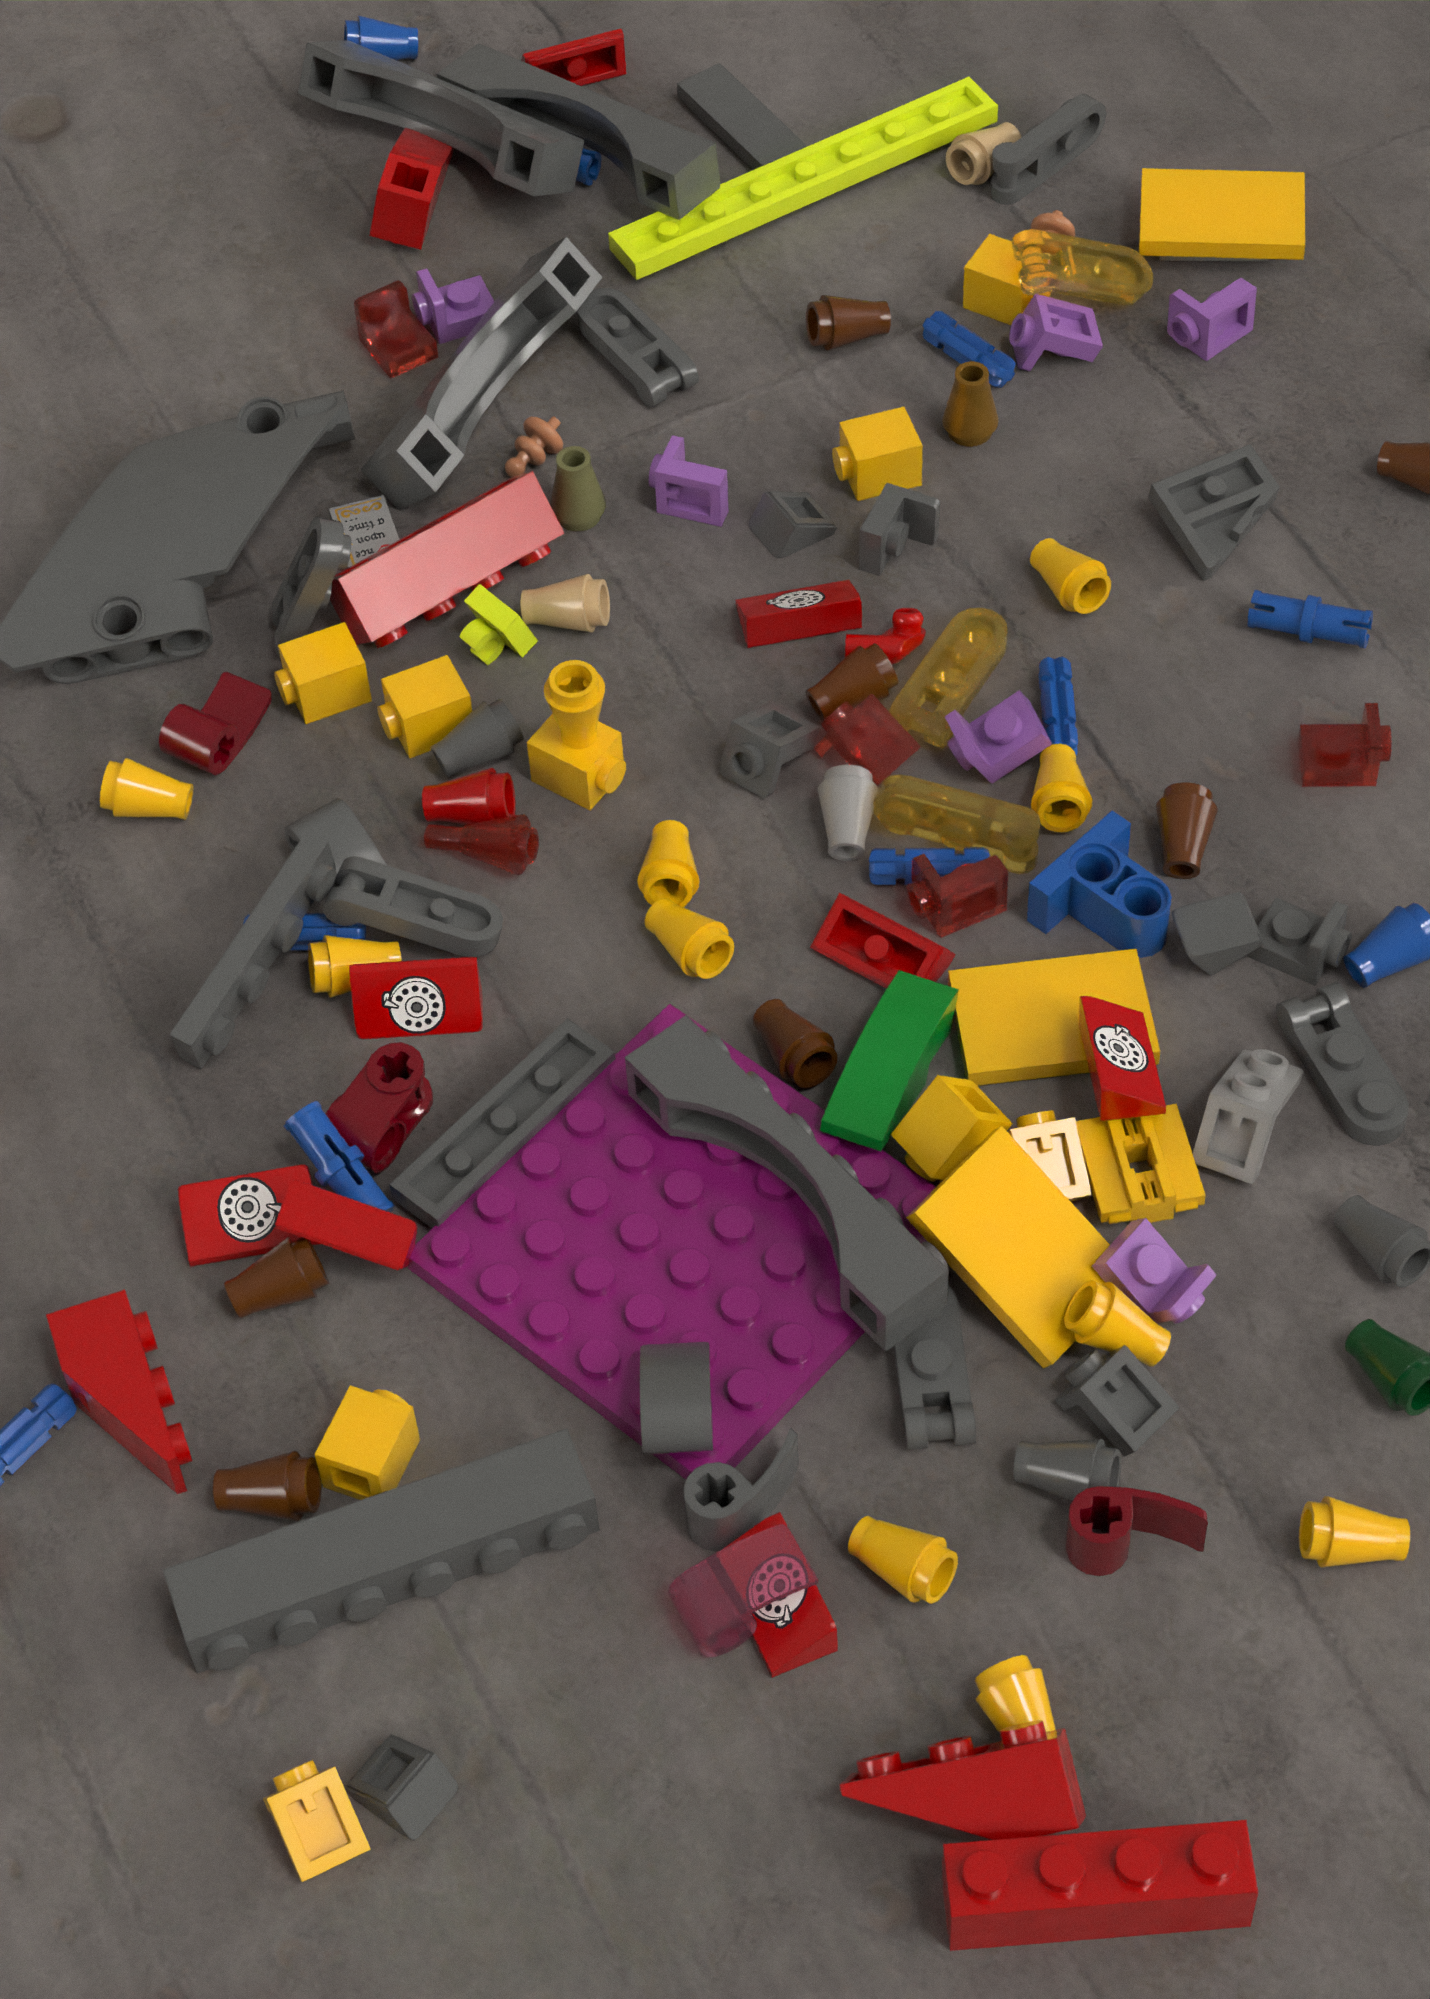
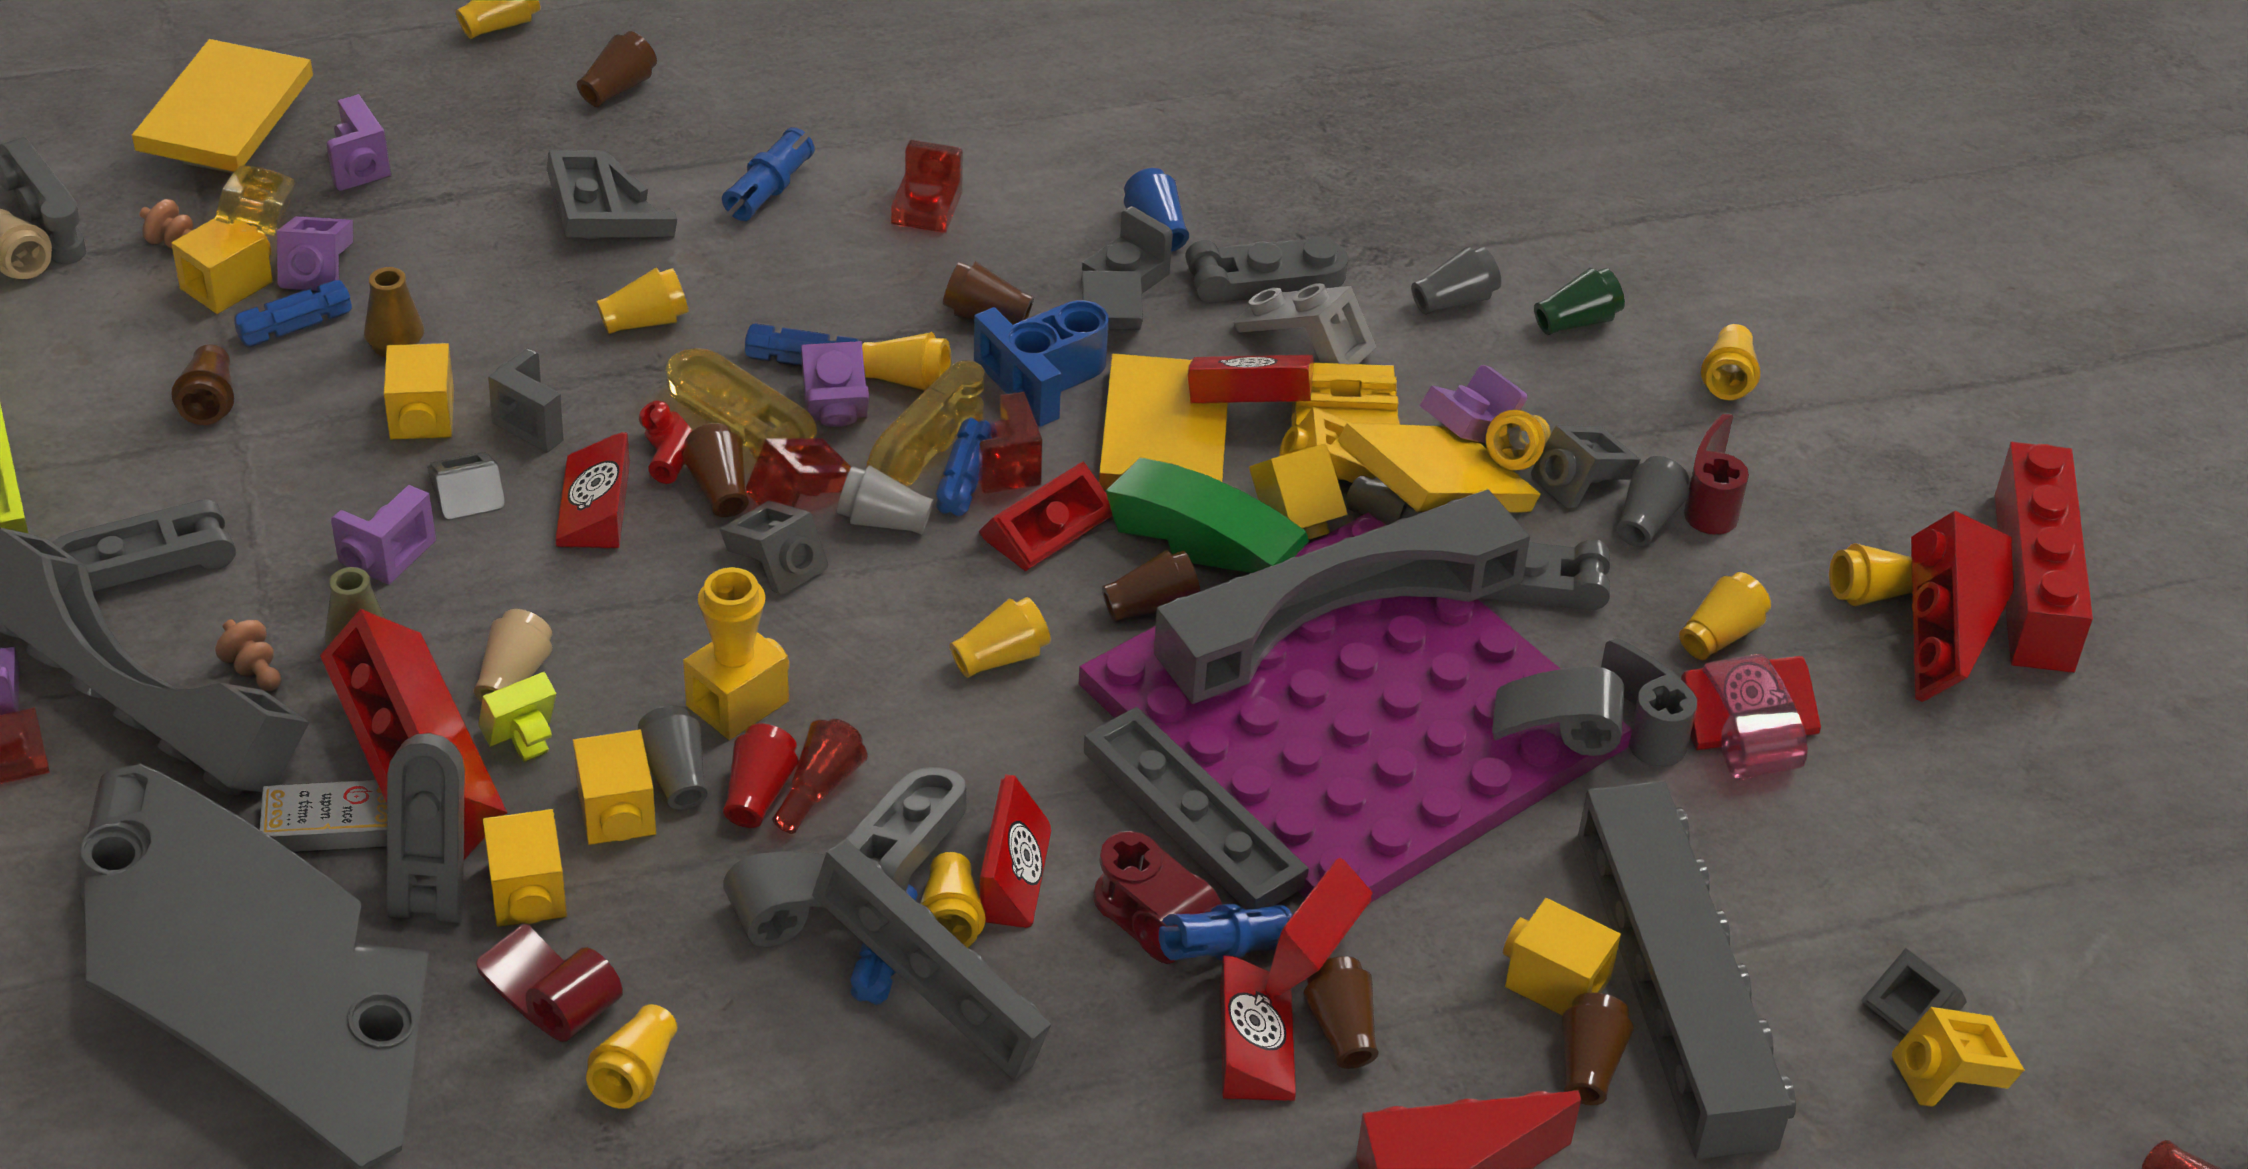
camera: 85 degrees left, 10 degrees down
yellow cone [637,820,700,907] -> none

